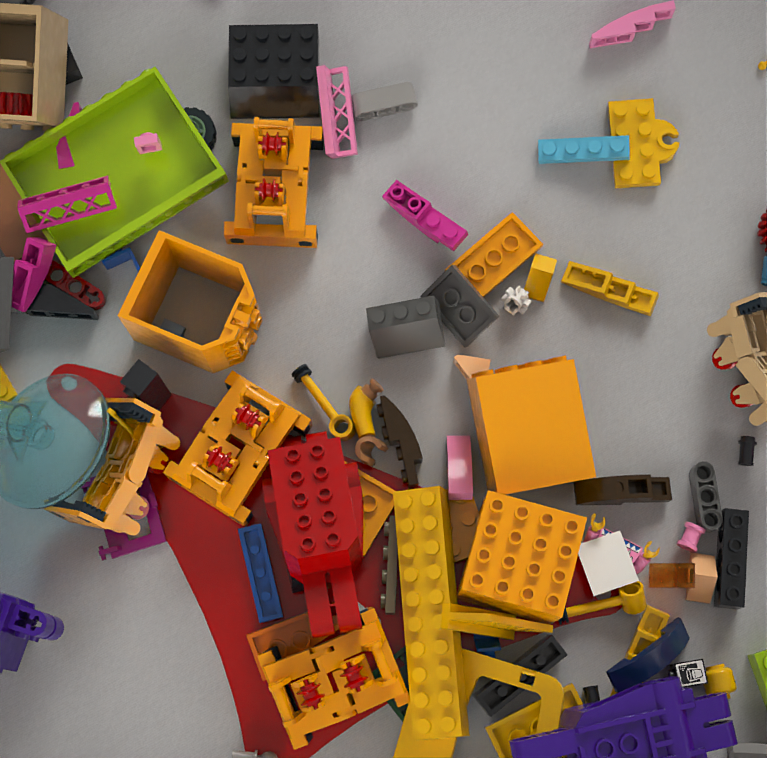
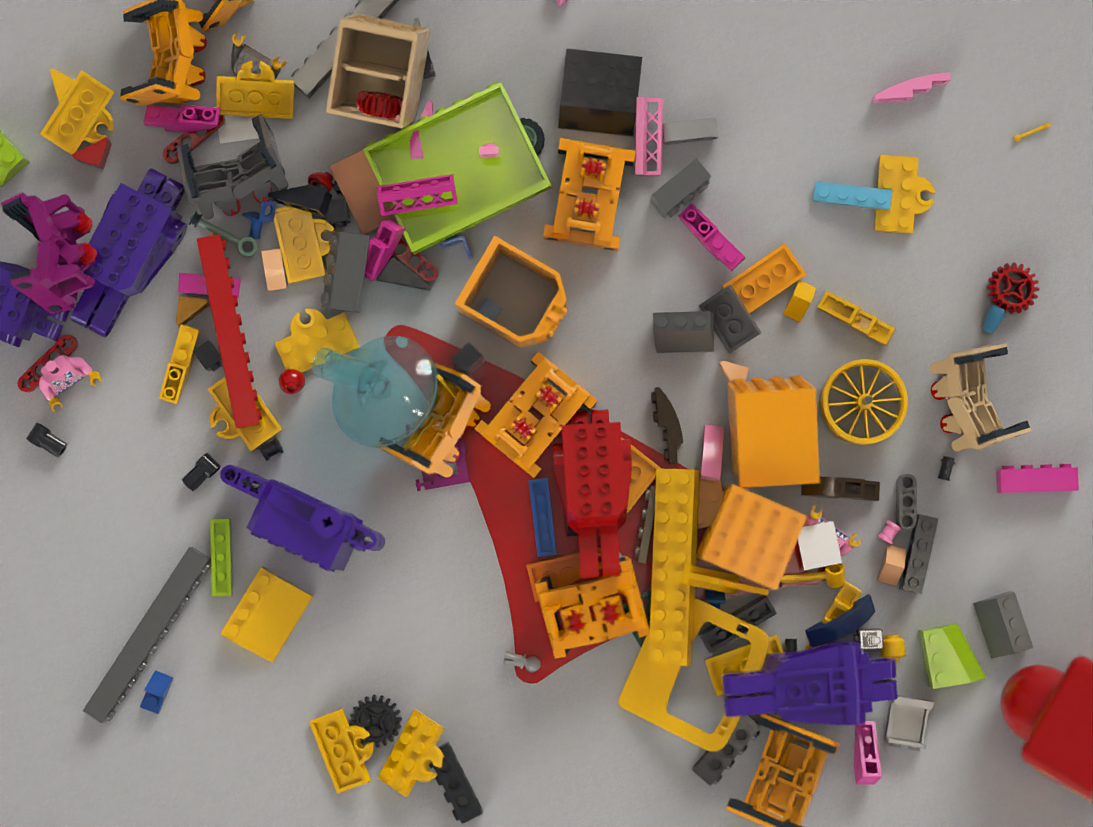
camera: 10 degrees right, 10 degrees up
yellow piece [291,364,356,441] -> none
piece [349,378,389,467] -> none
white gear [501,286,532,316] -> none
clear orange slope [649,563,695,589] -> none
none -> dark grey brick [650,158,711,218]
none -> yellow wheel [820,359,908,445]

